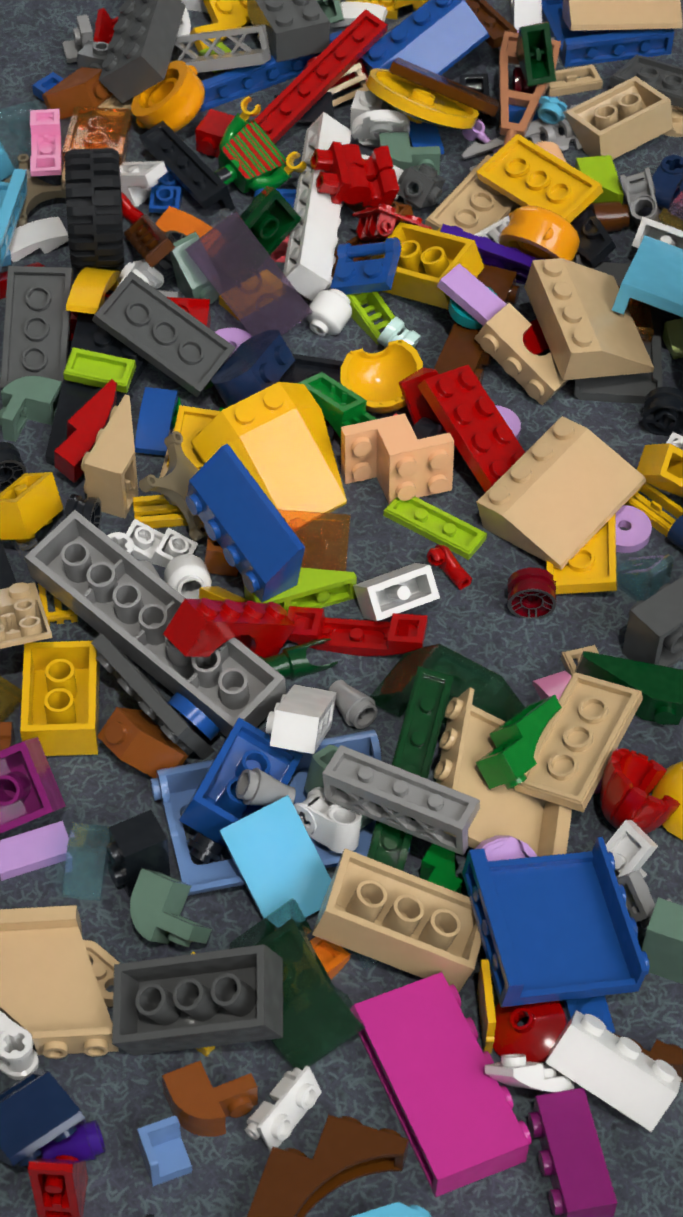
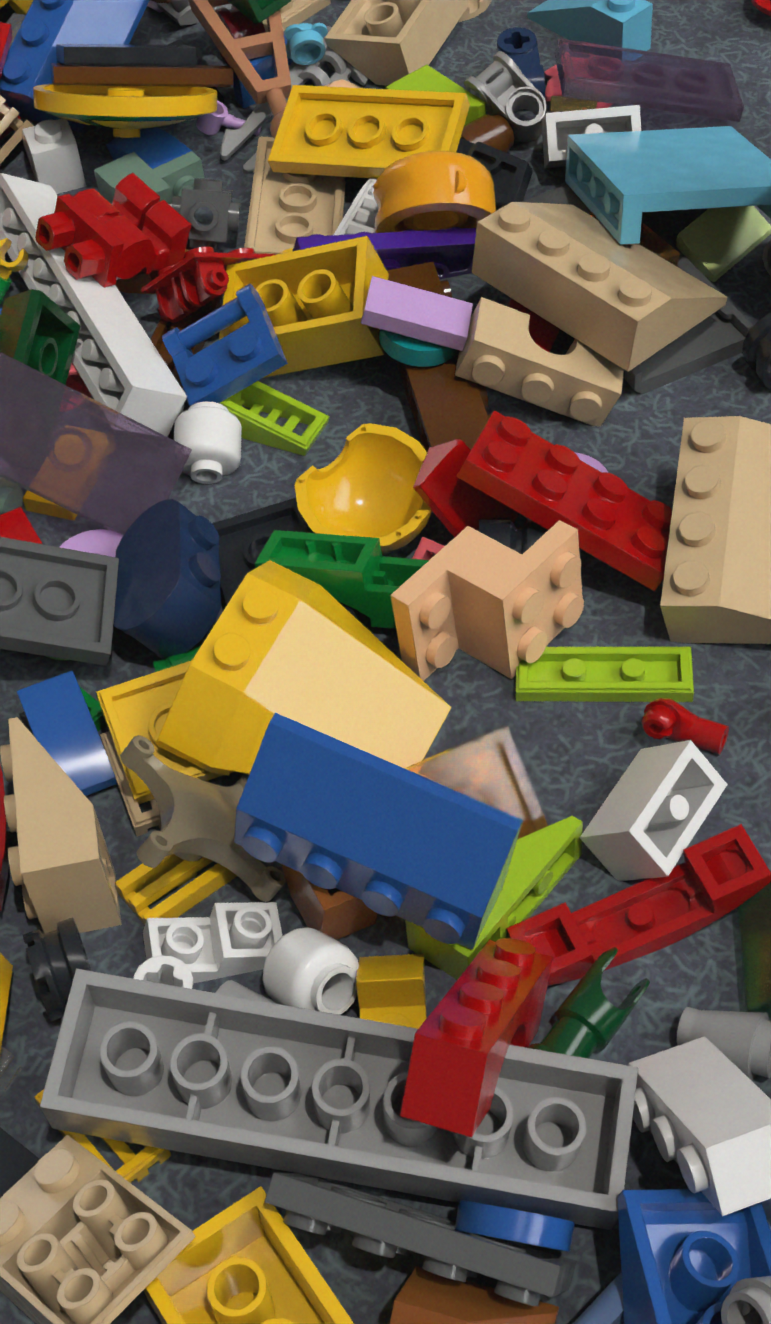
camera: 25 degrees left, 0 degrees up
white tile [351,109,410,147] -> none
light aqua wheel [377,316,422,348] -> none
none -> black tile [56,44,197,66]

